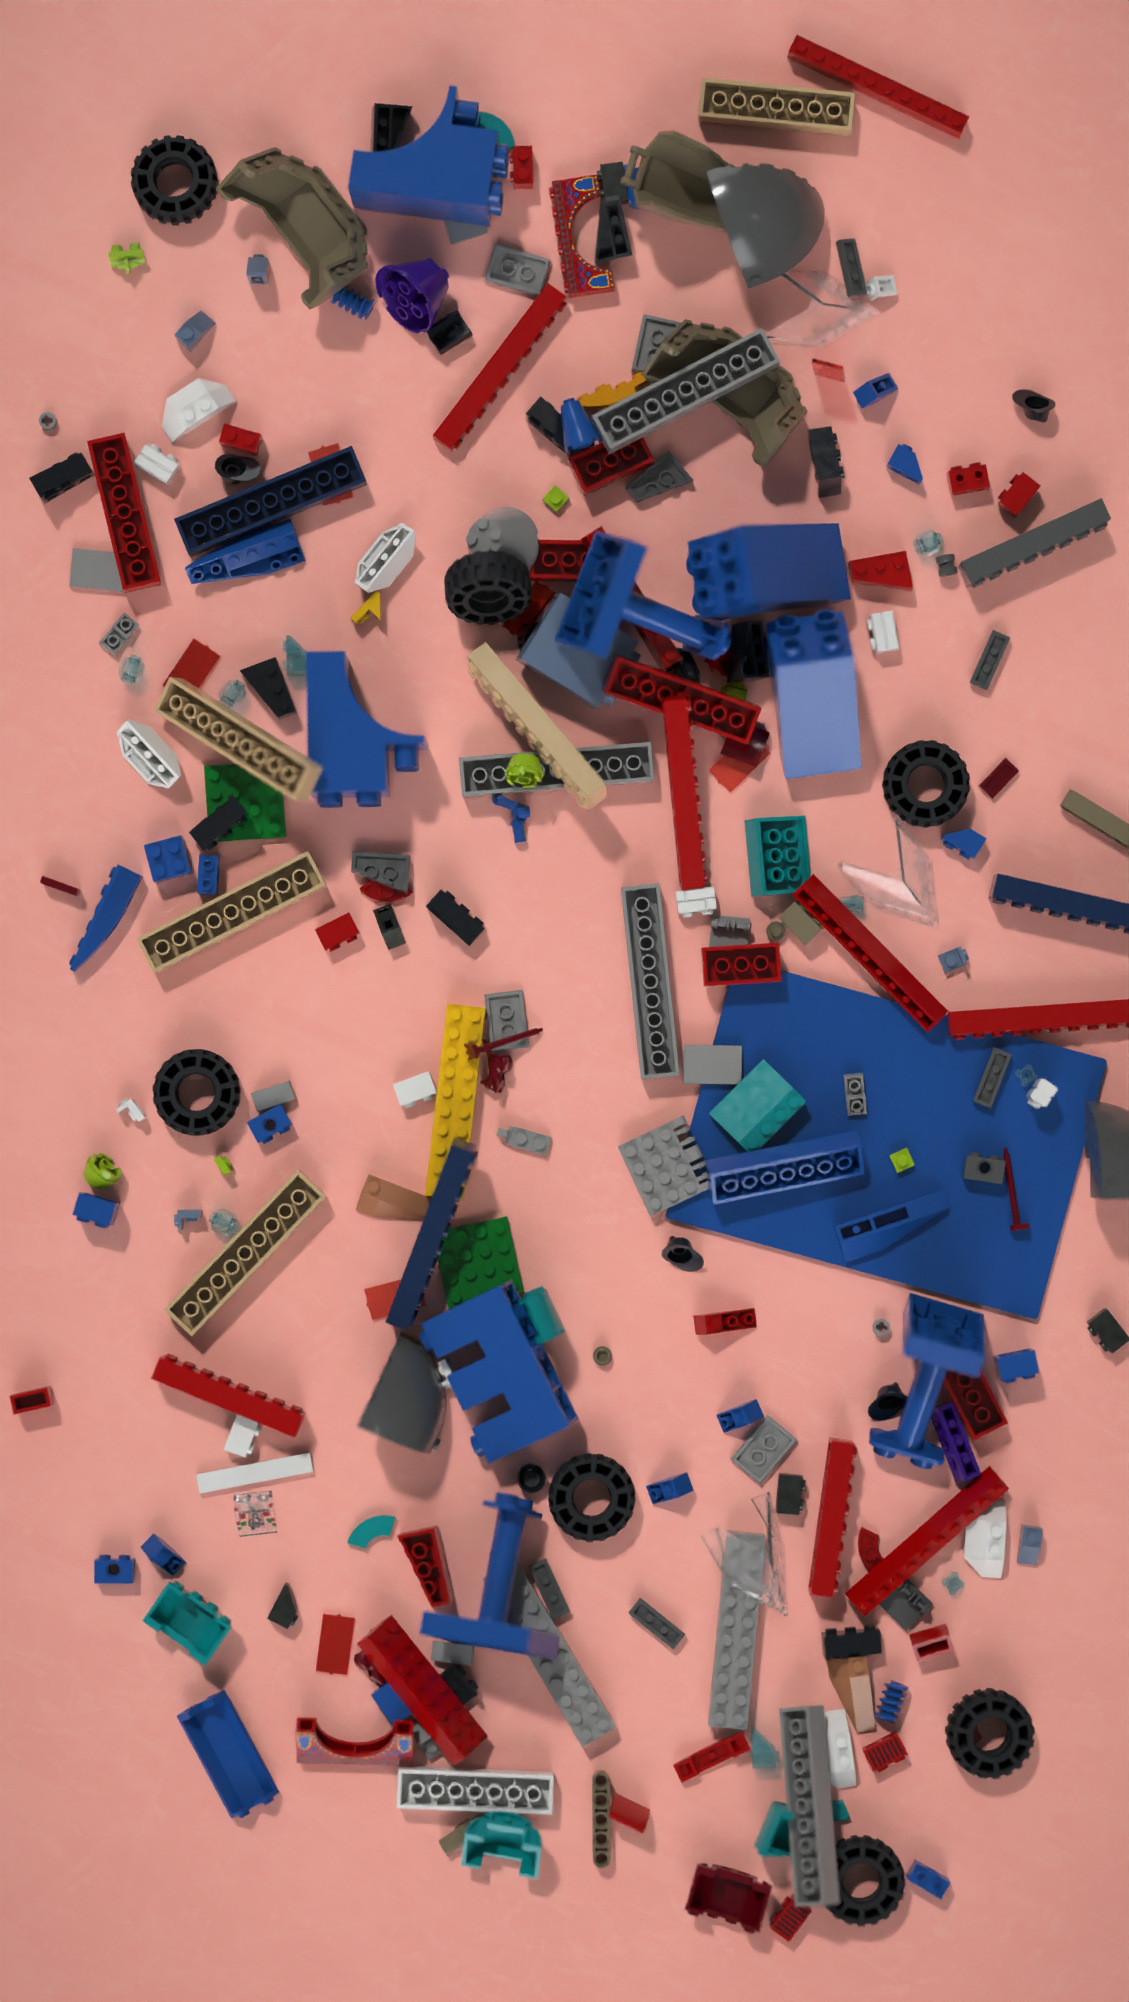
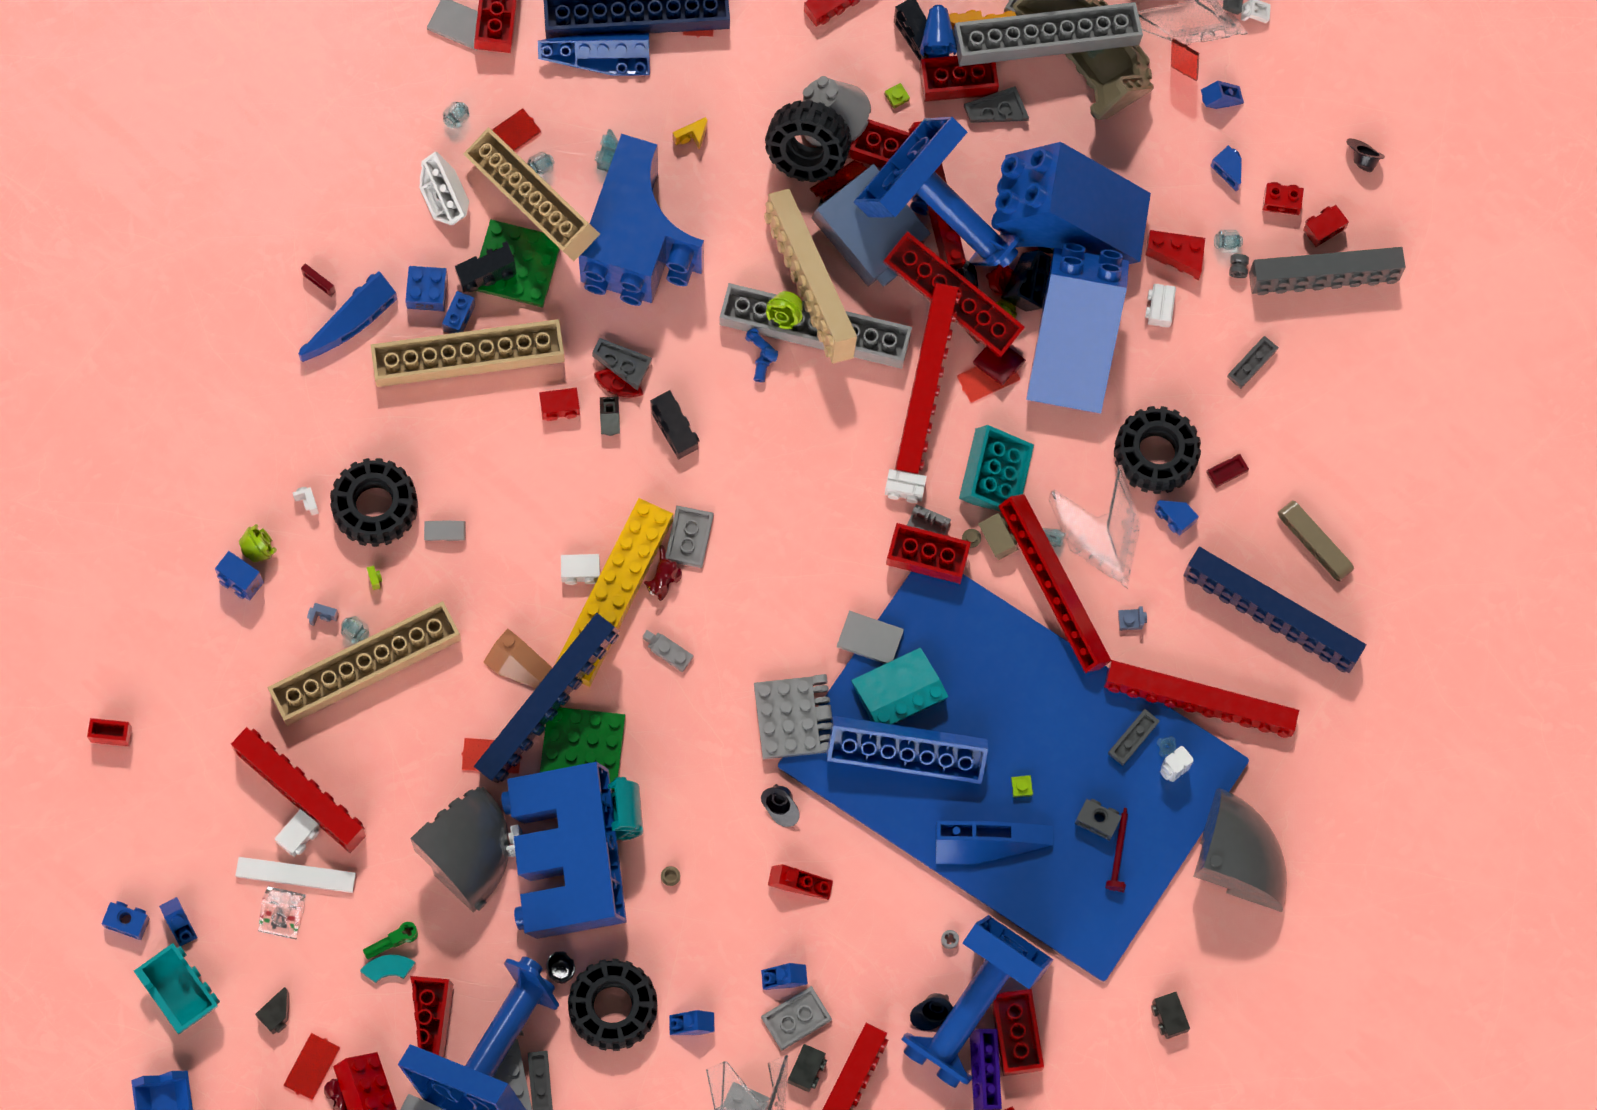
camera: 15 degrees right, 15 degrees down
light grey slope [99,612,139,656] -> none
black wedge [240,657,297,720] -> none
blue brick [247,1104,293,1144] -> none
white wedge [354,523,416,593] -> none
dark red piece [464,1028,543,1061] -> none
light grey brick [621,883,680,1080] -> none
black wedge [808,426,844,498] -> none
light grey slope [843,1073,867,1116] -> none
blue brick [993,1348,1040,1383] -> none
none -> green connector [363,922,418,959]

